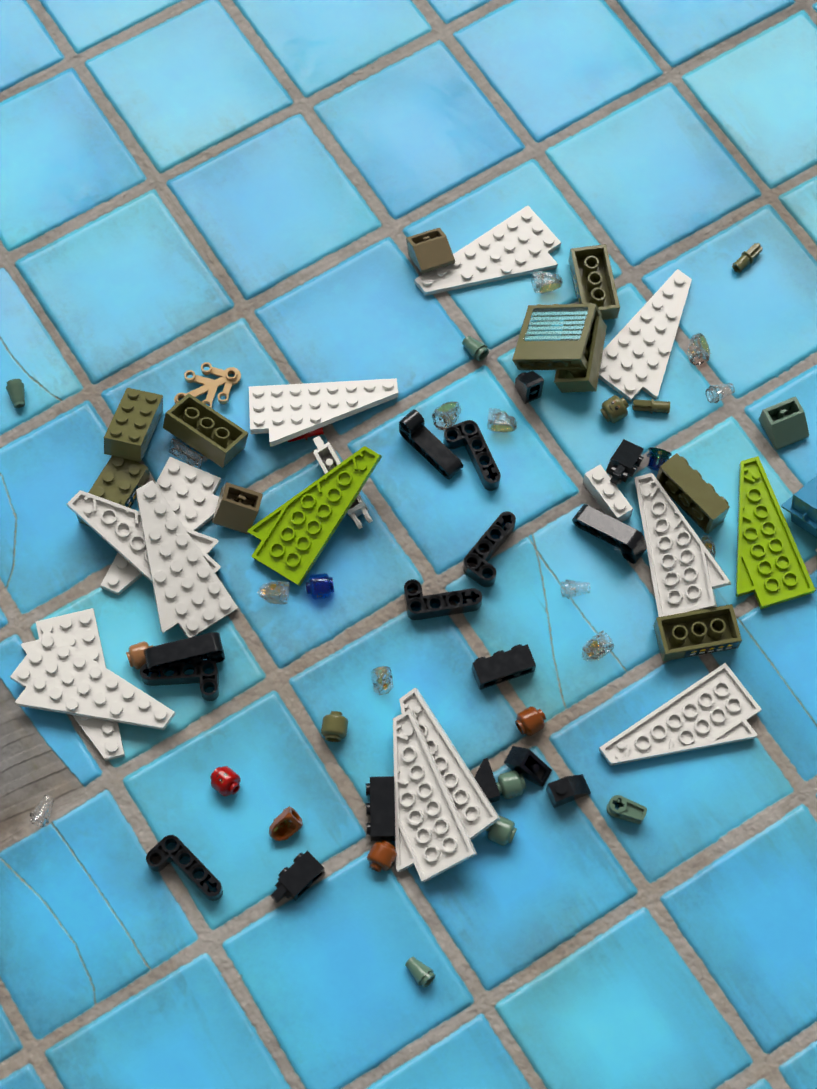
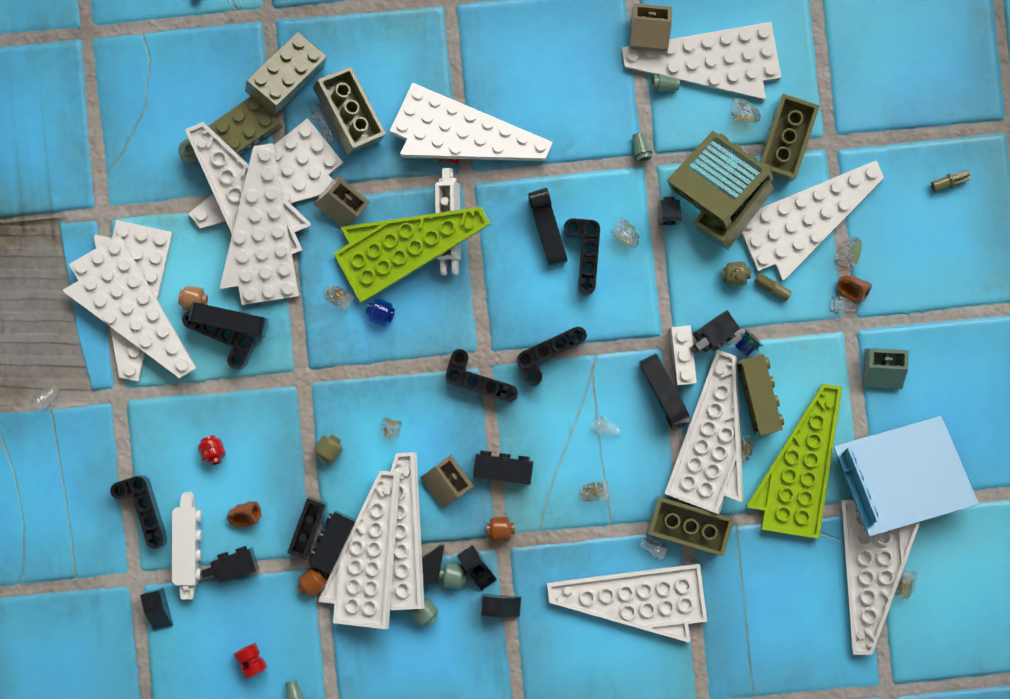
camera: 25 degrees right, 20 degrees up
tan plant [174,362,241,408] -> none
clear rock [432,401,461,431] -> none
sand green piece [606,795,647,824] -> none
none -> black slope [140,588,173,630]
none -> white hinge [172,491,202,600]
none -> sand green head [178,138,199,164]
none -> red wheel [233,643,267,679]
none -> black brick [287,497,328,560]
none -> dark tan slope [421,454,474,508]
none -> clear cone [639,536,669,561]
none -> sand green cone [651,73,680,92]
none -> dark orange rock [837,276,872,303]

